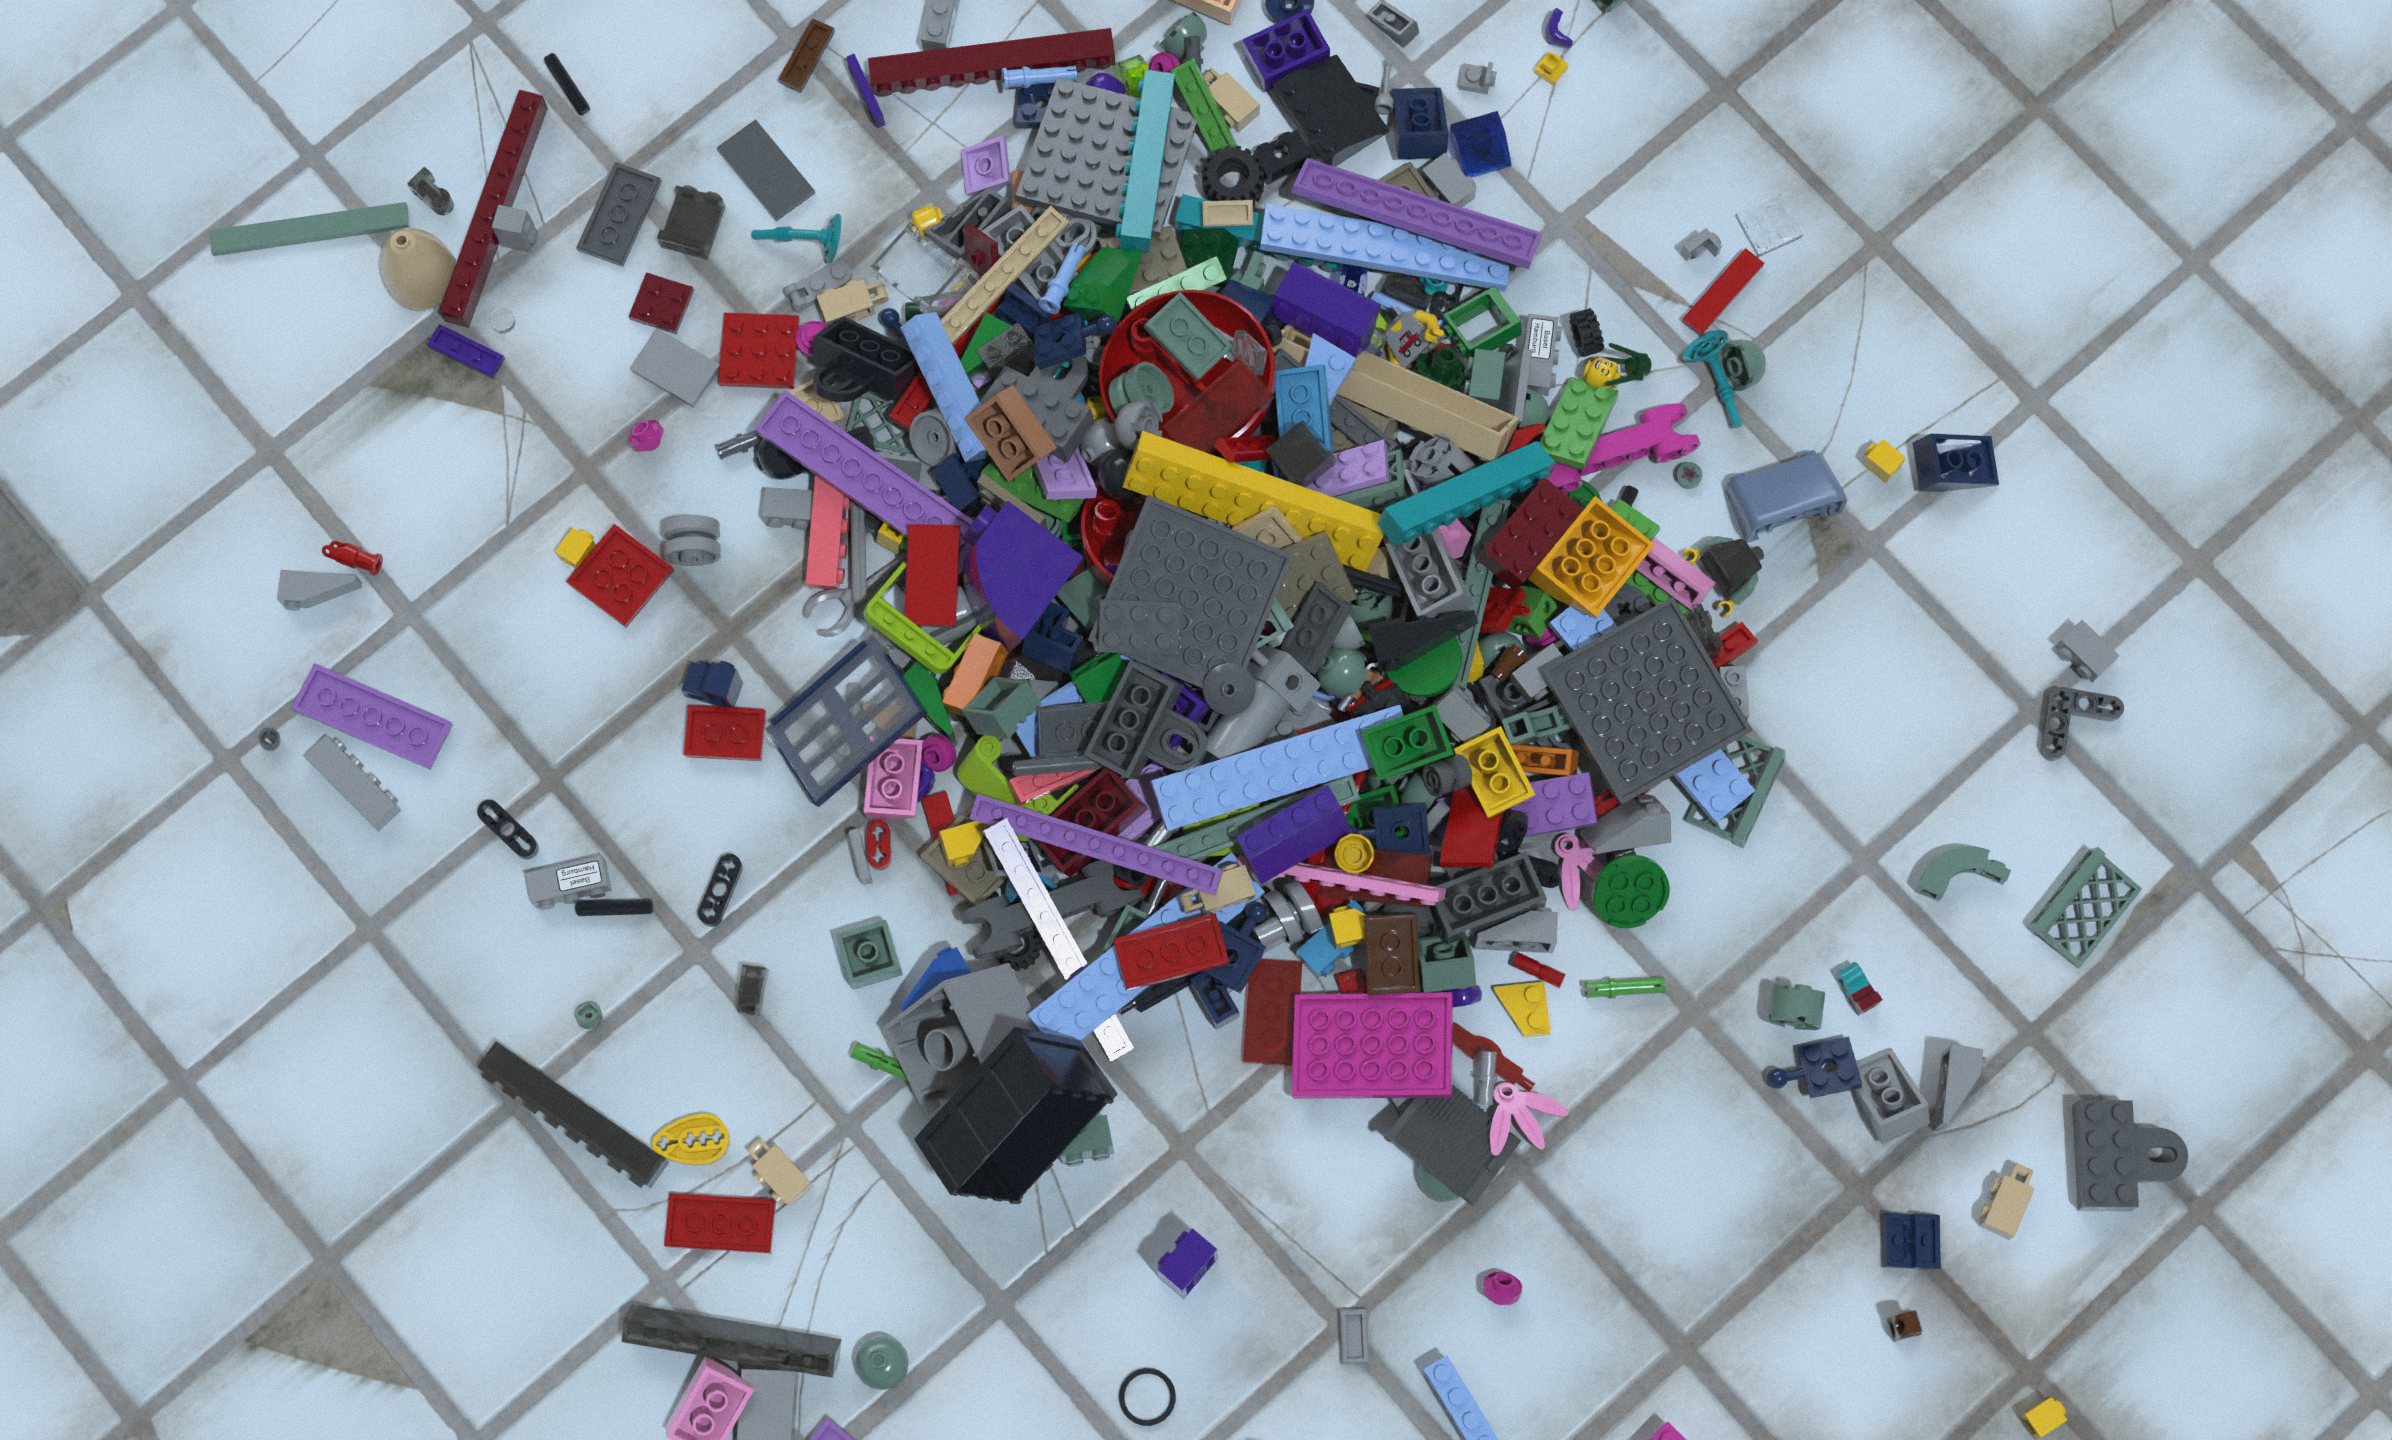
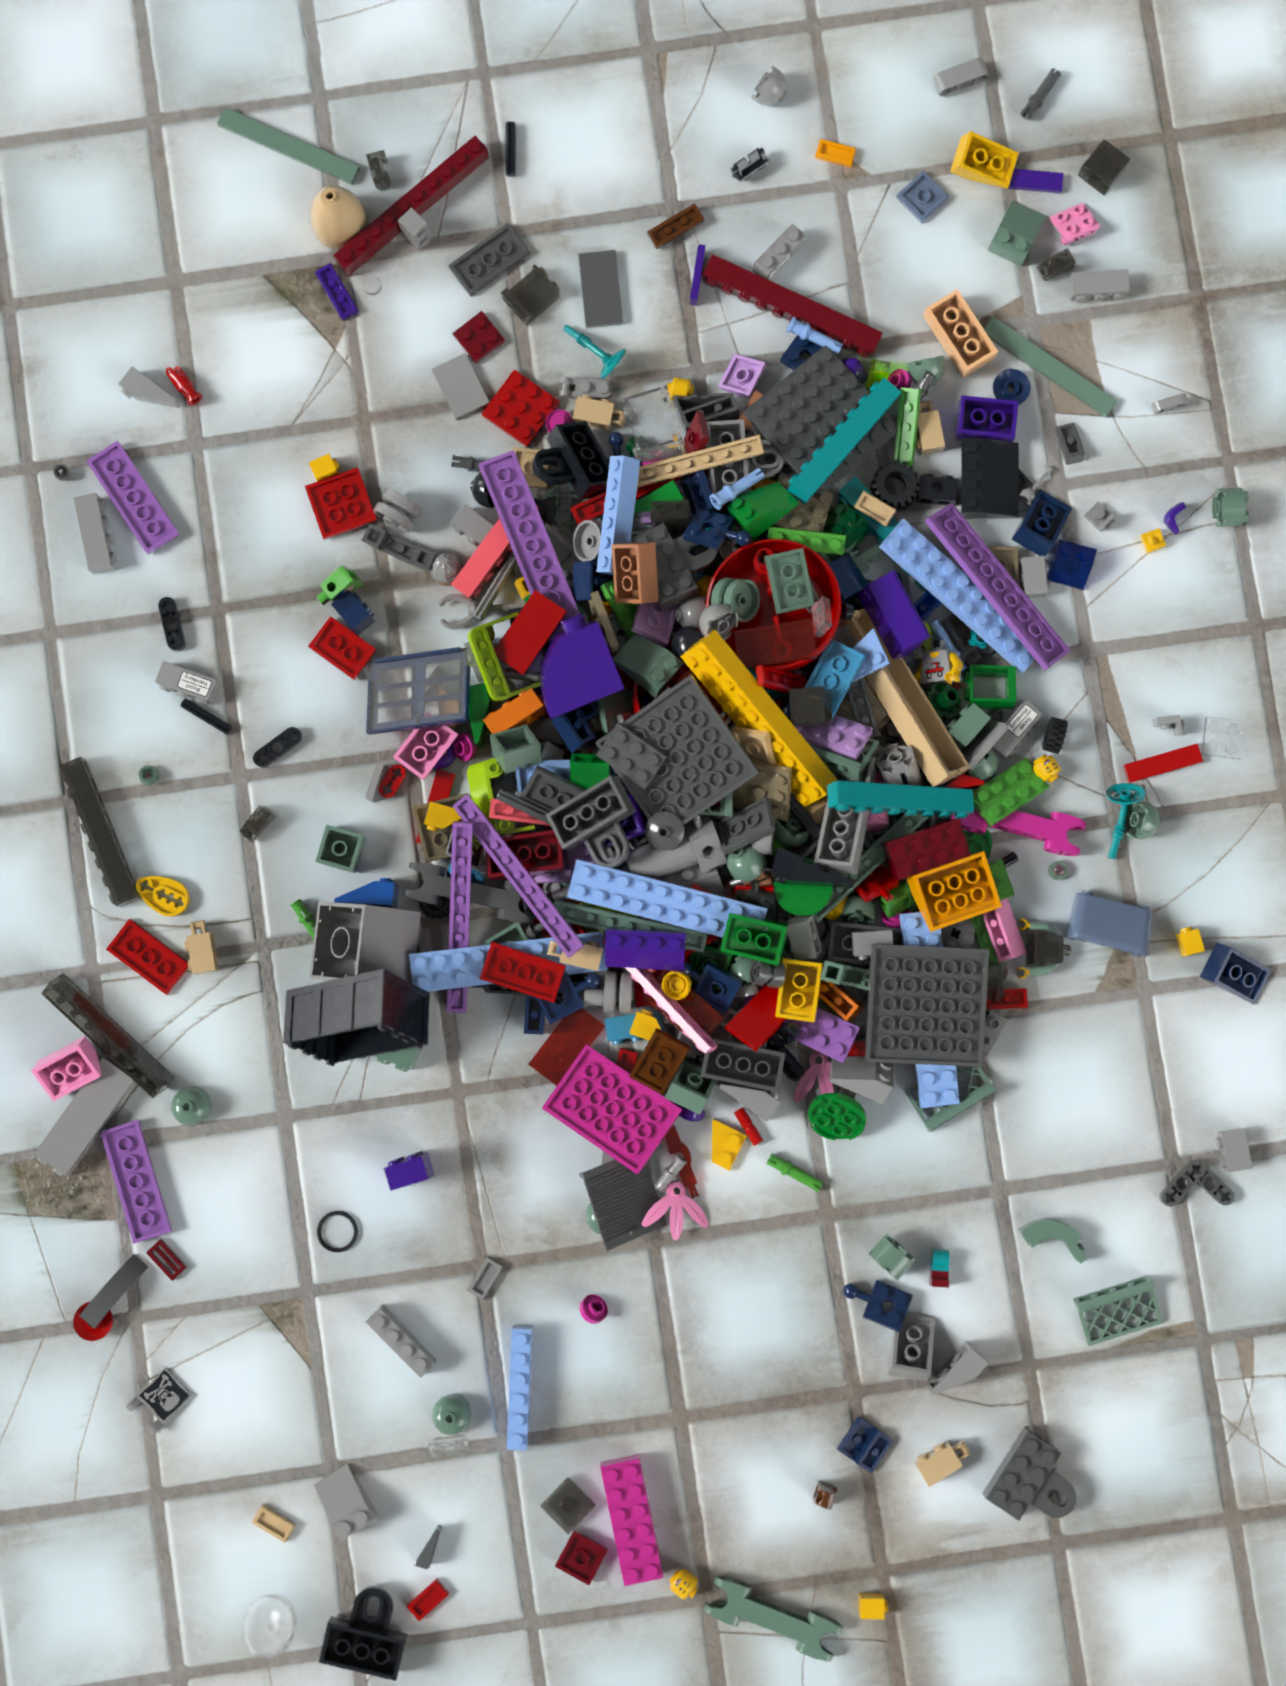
camera: 35 degrees right, 10 degrees up
dark pink plate [628,419,664,452] -> none
reddish brown cone [1491,643,1529,682] -> none
dark green plant [1600,343,1652,386] -> none
none -> bright green torso [317,565,363,605]
none -> dark grey slope [362,524,437,571]
none -> light grey piece [429,550,462,586]
none -> sand green slope [612,634,684,698]

